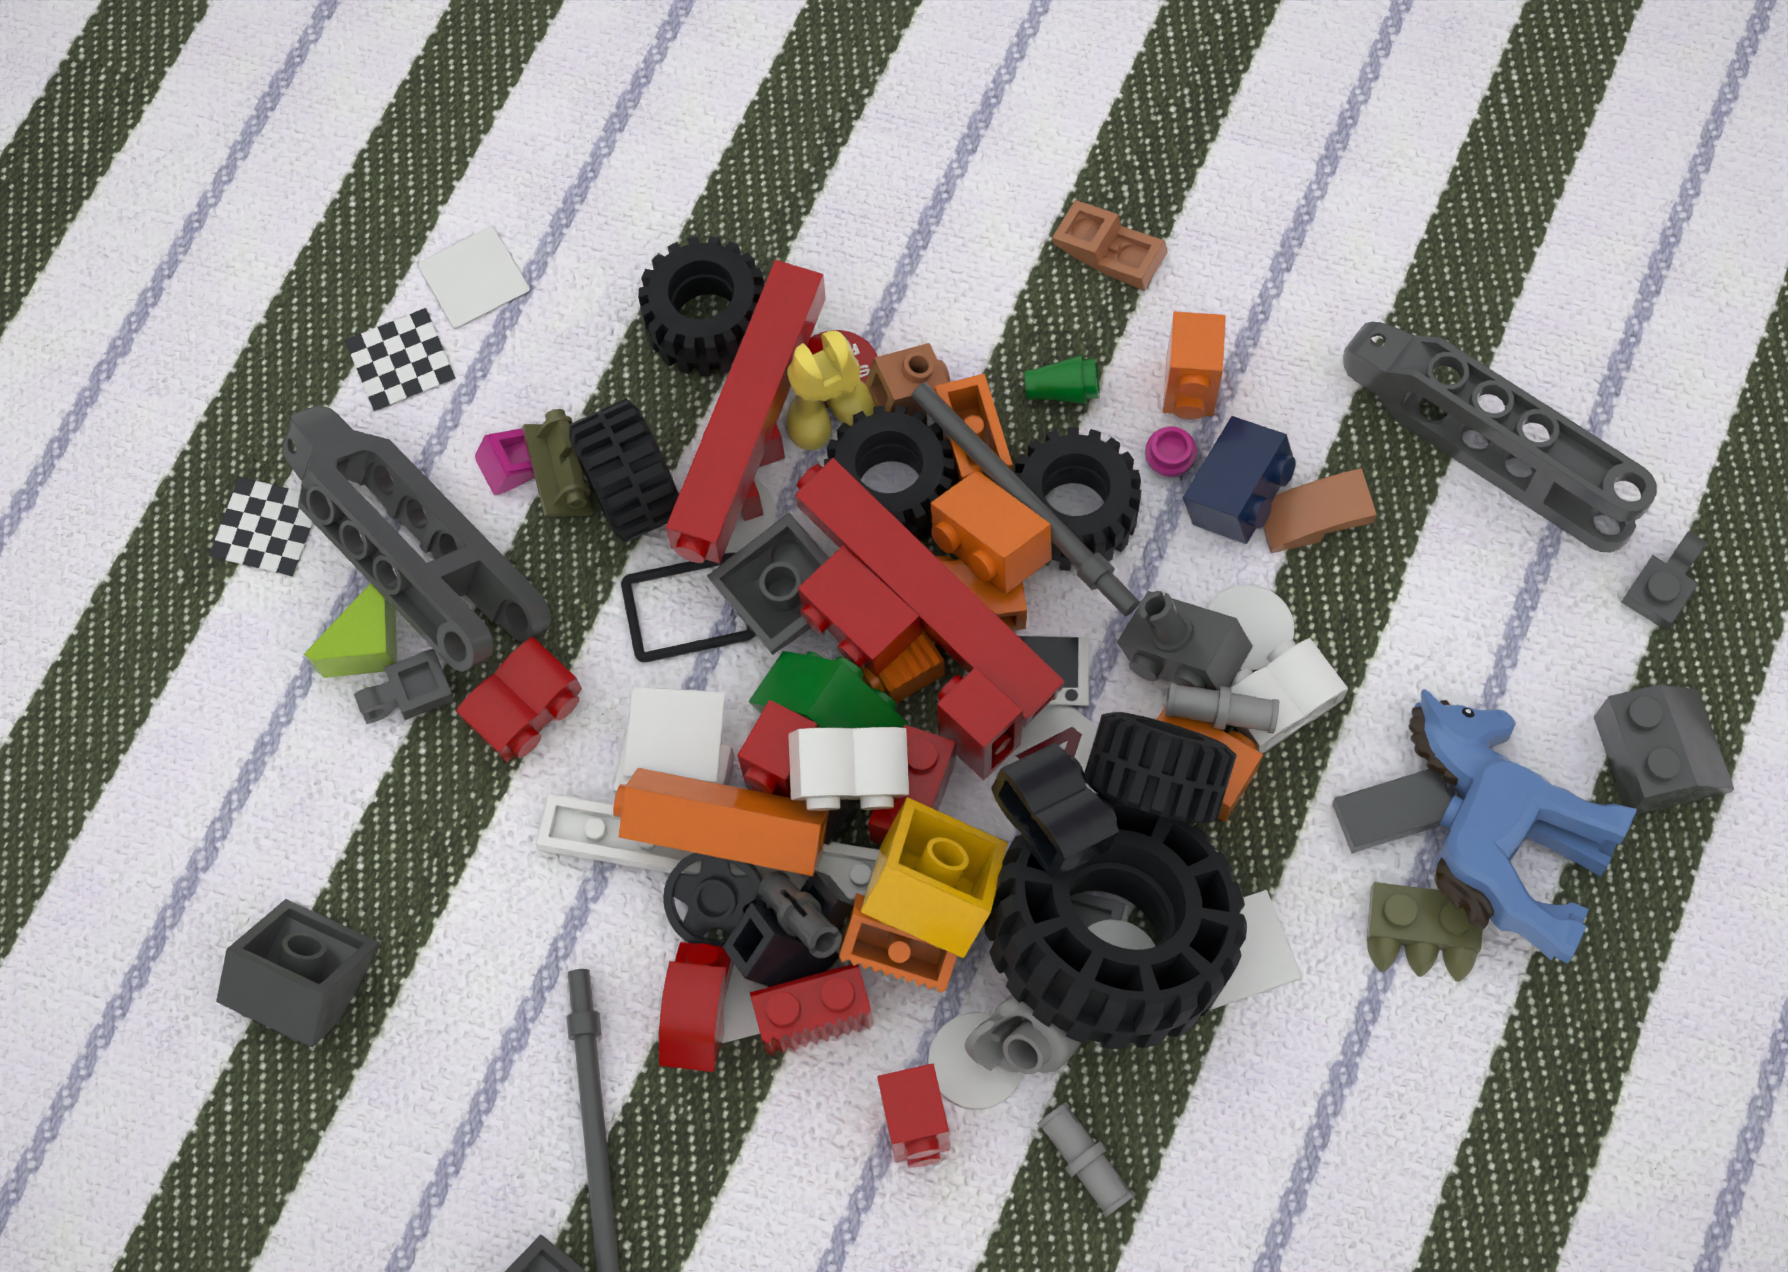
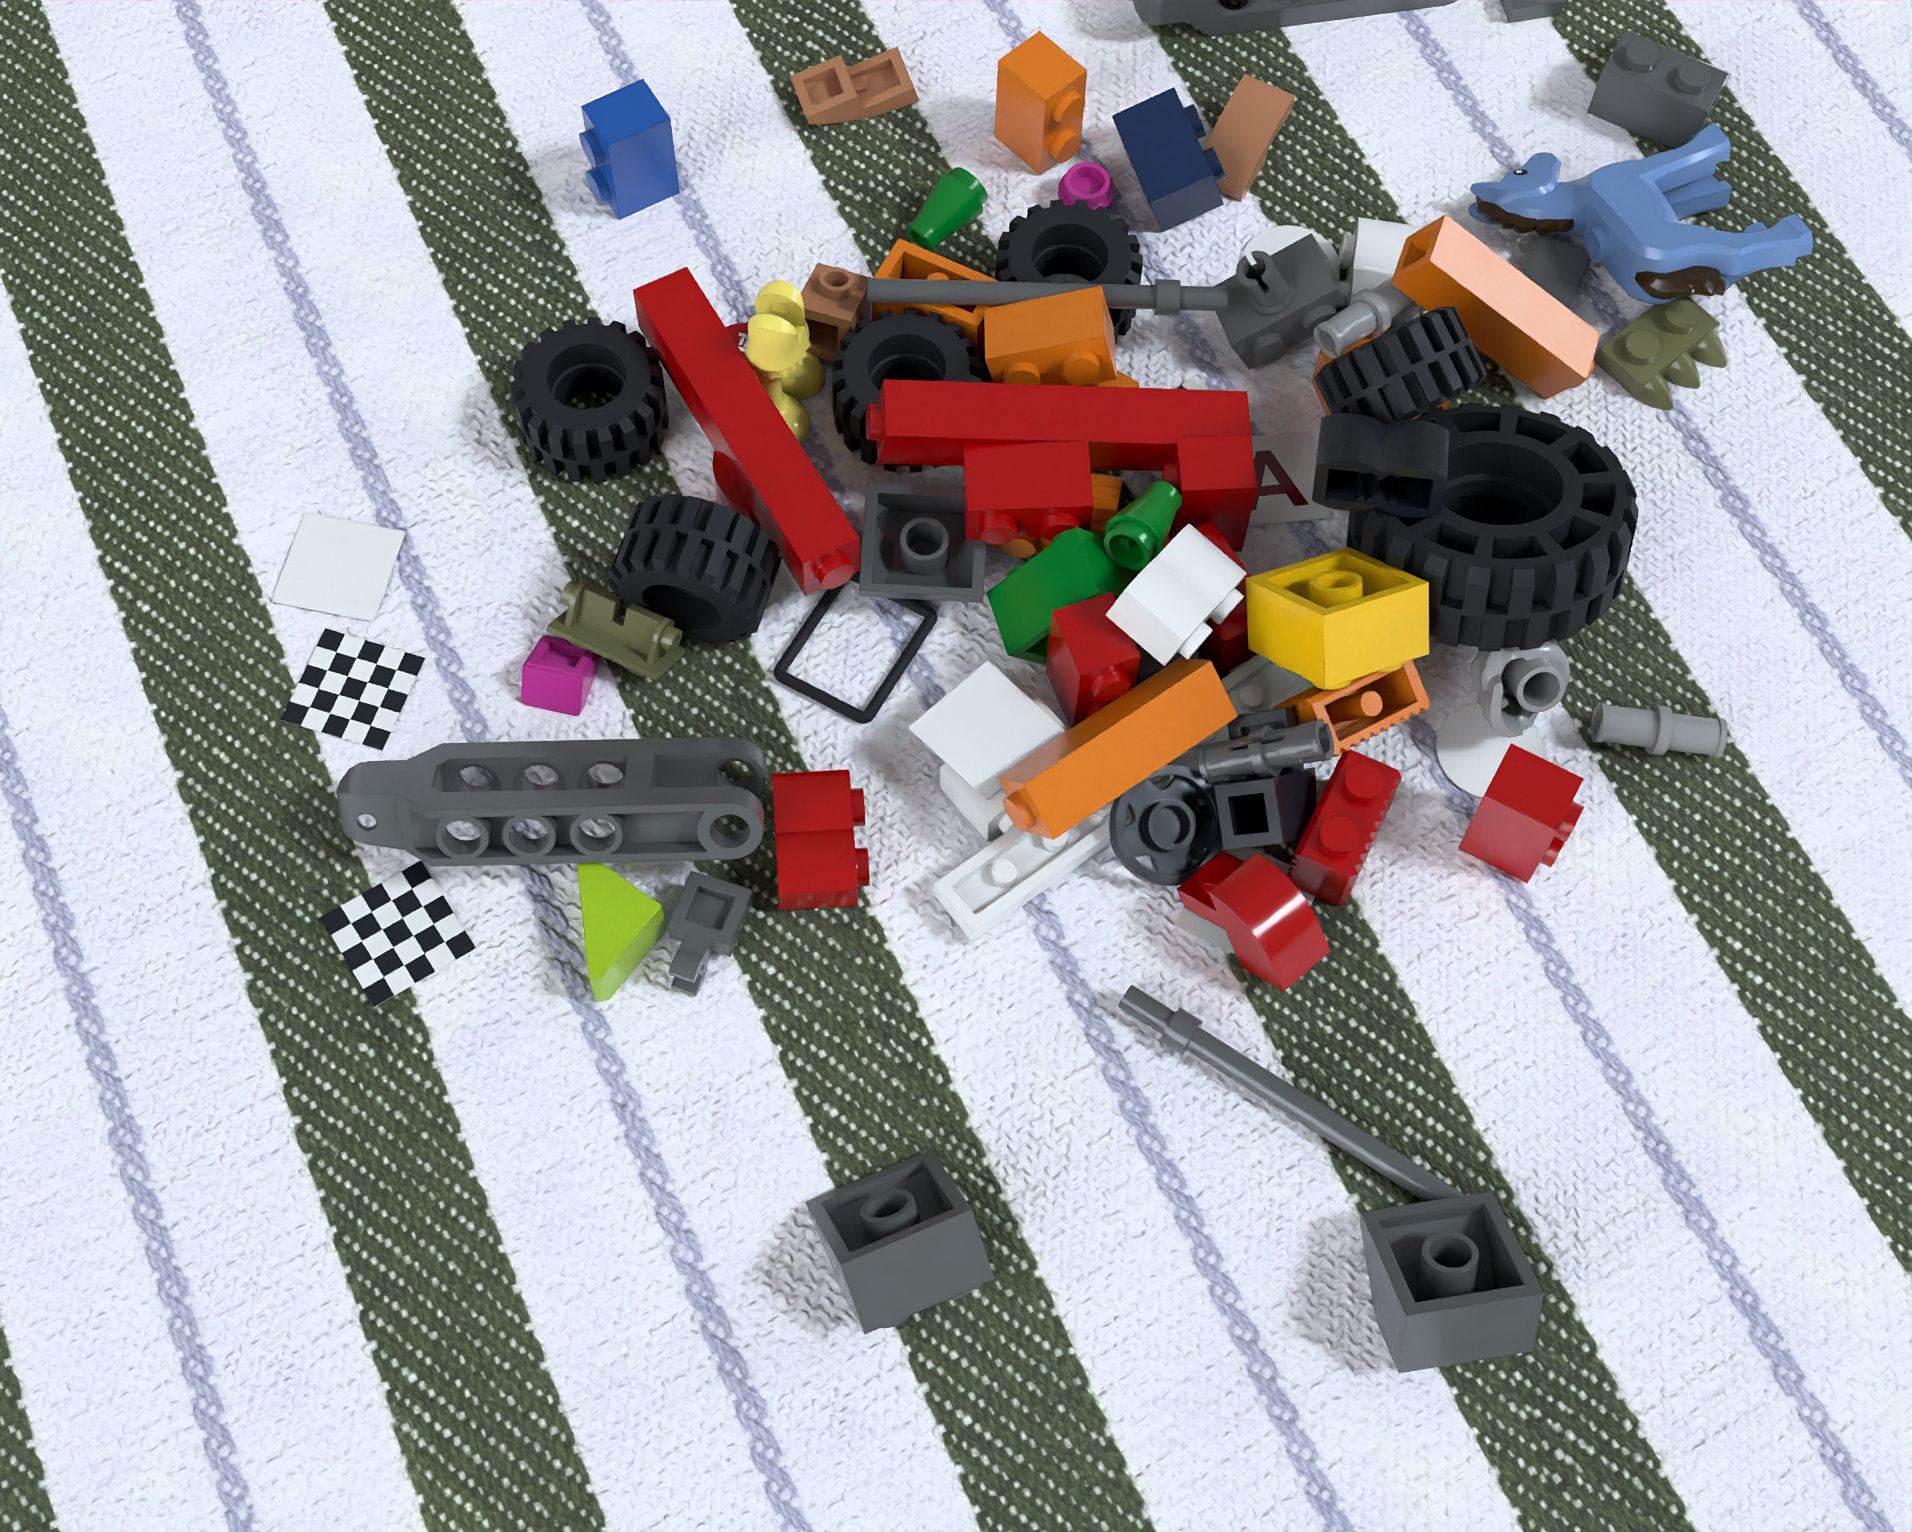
camera: 55 degrees left, 5 degrees down
none -> blue brick [579,79,680,220]
none -> green cone [1104,481,1182,570]
none -> orange brick [1391,214,1600,399]

